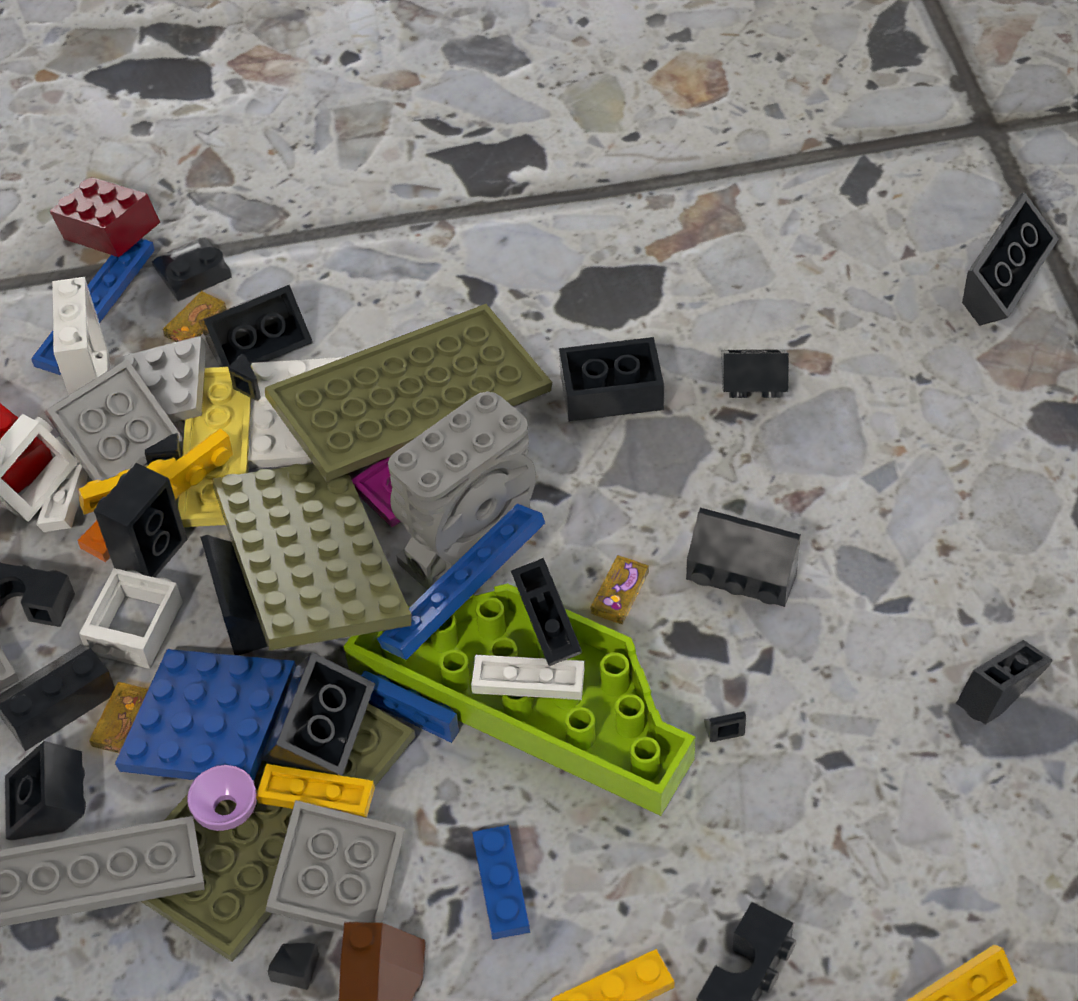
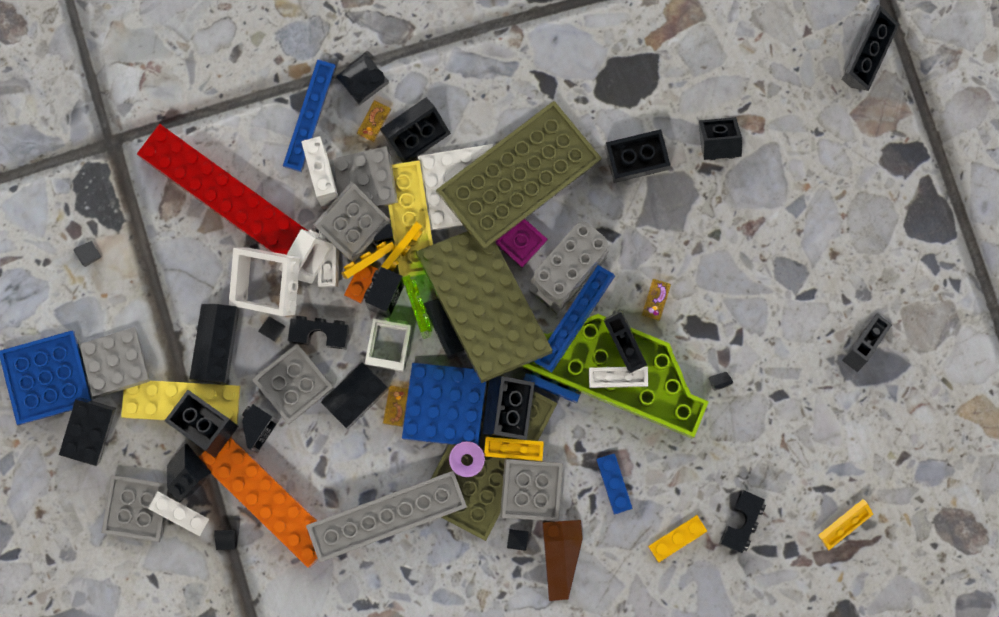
camera: 10 degrees left, 30 degrees up
black slope [5,741,86,841] -> none
dark red brick [49,177,161,257] -> none
black slope [228,354,261,401] -> none
black slope [686,507,801,607] -> none
none -> clear neon green plate [402,275,432,339]

